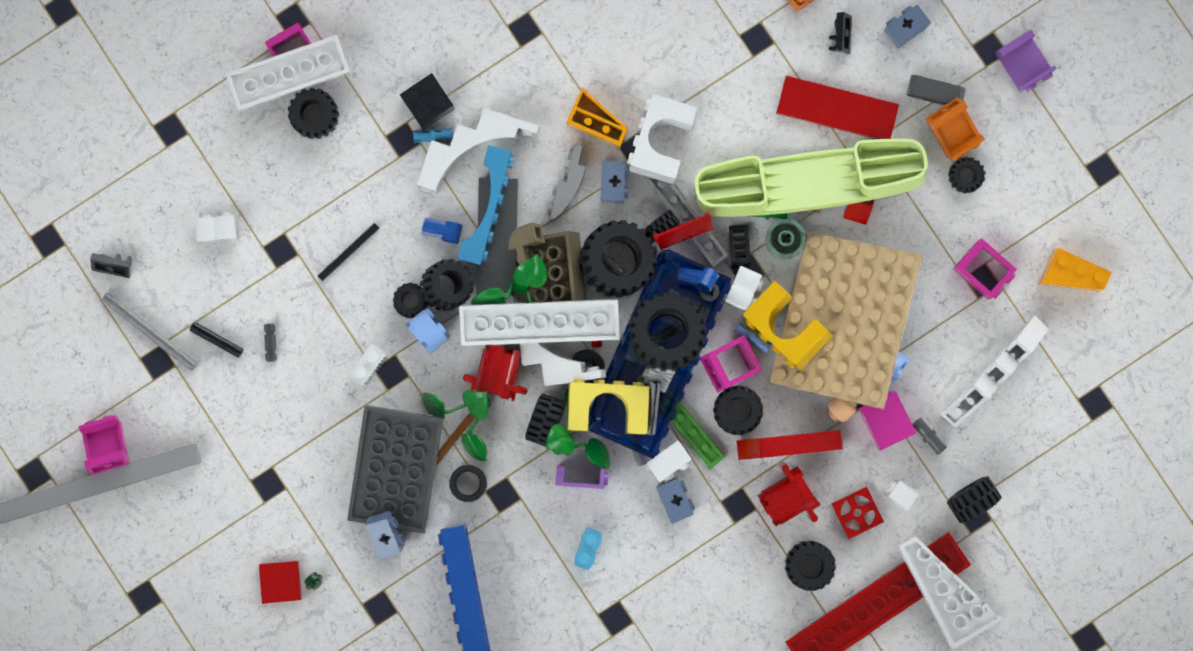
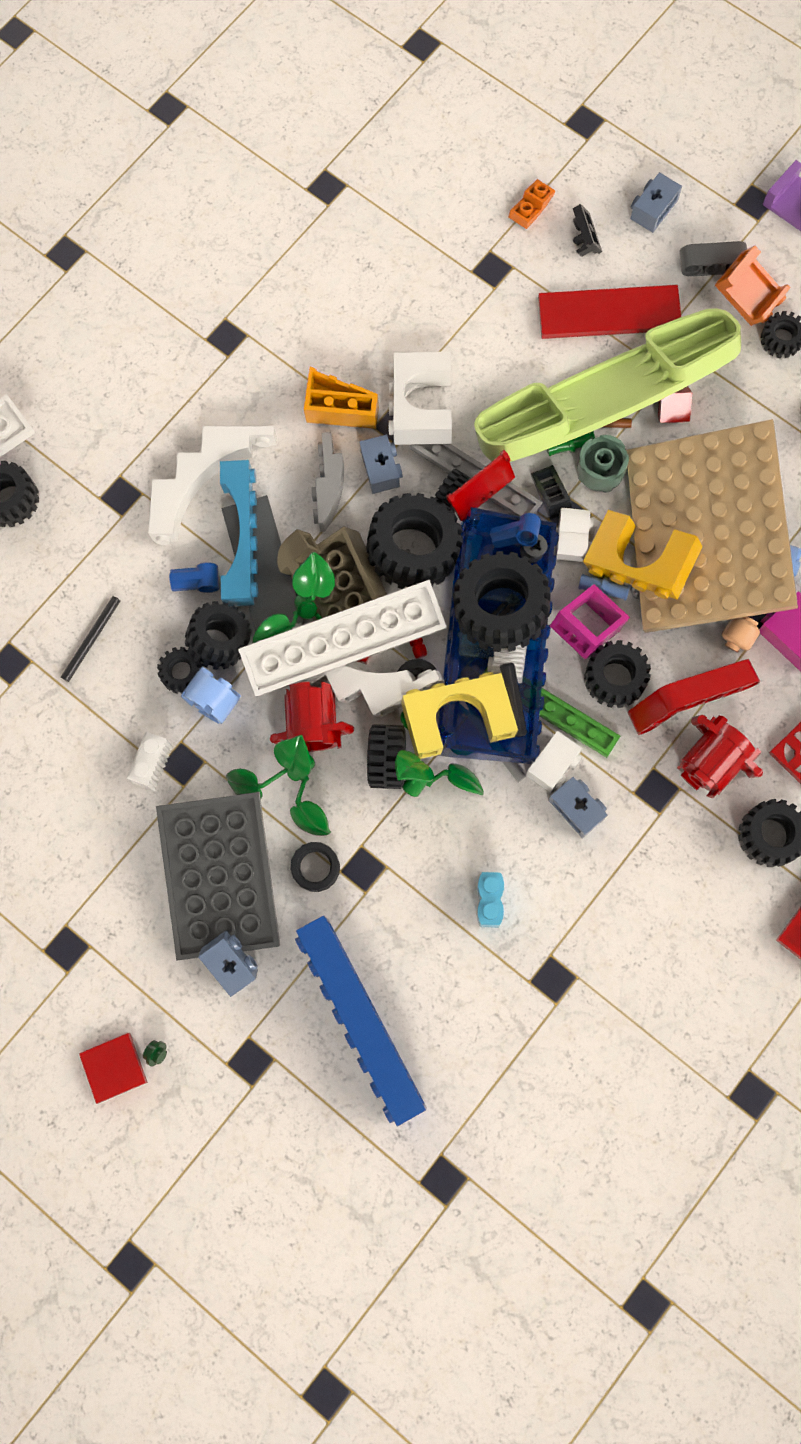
camera: 15 degrees left, 10 degrees down
dark grey axle [264,324,277,362] -> none
black brick [400,73,455,130] -> none
dark azure pin [413,128,453,143] -> none
dark orange bar [436,413,476,466] -> none
medium lavender panel [555,465,608,489] -> none

